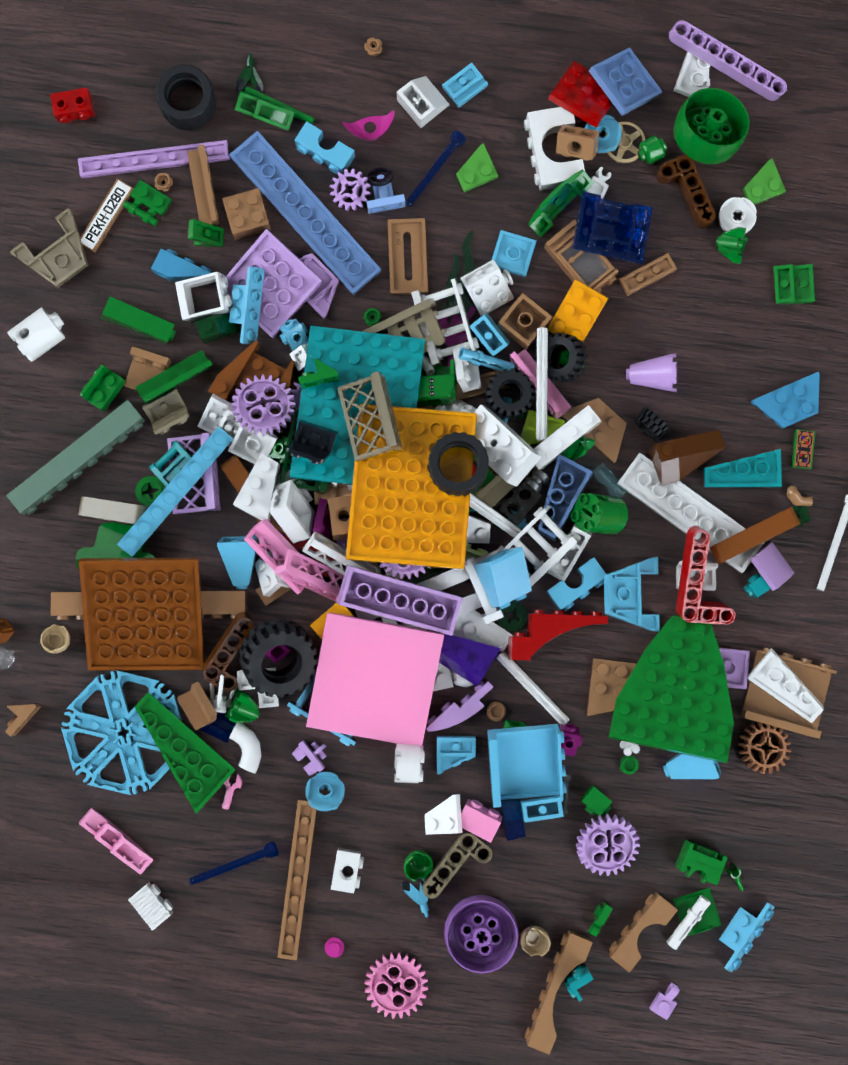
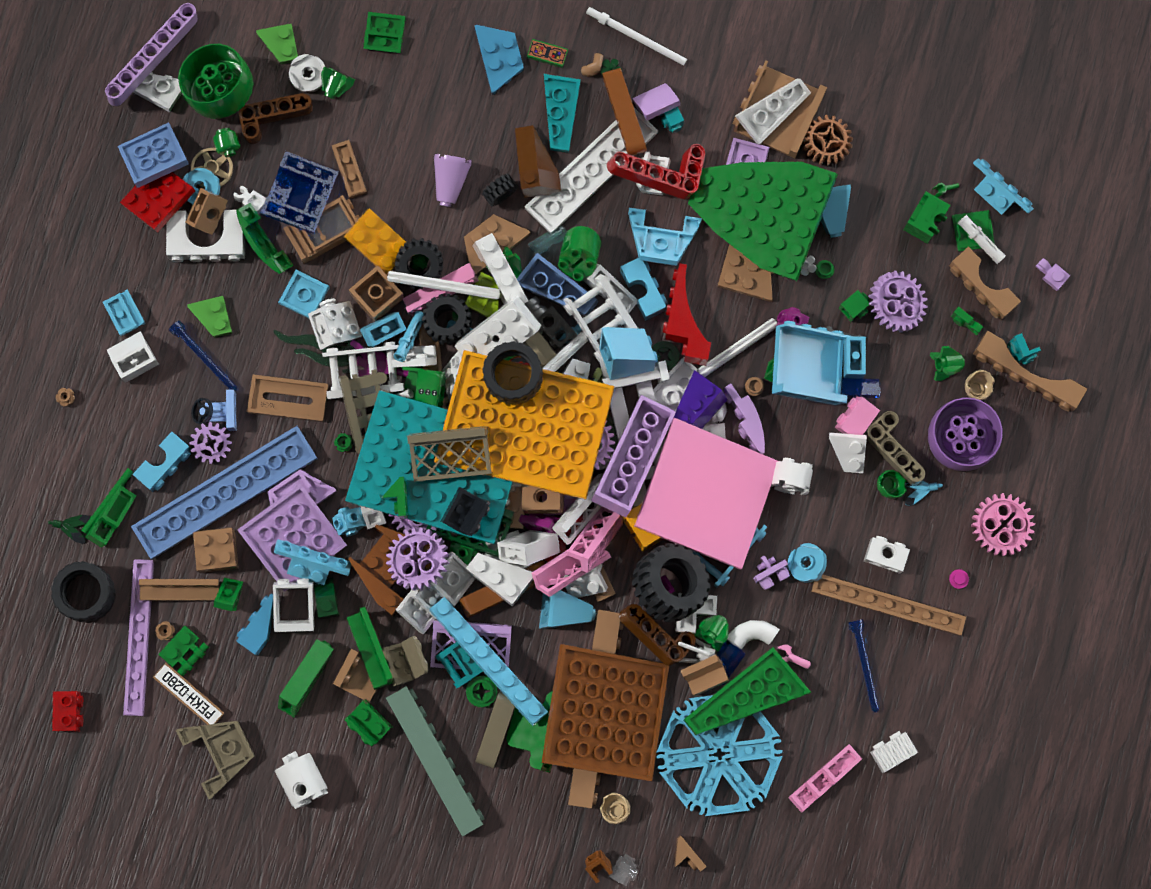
camera: 80 degrees left, 5 degrees down
dark pink piece [342,110,395,141] -> none
medium azure wing [437,736,476,774] -> none
none -> green brick [930,346,965,381]

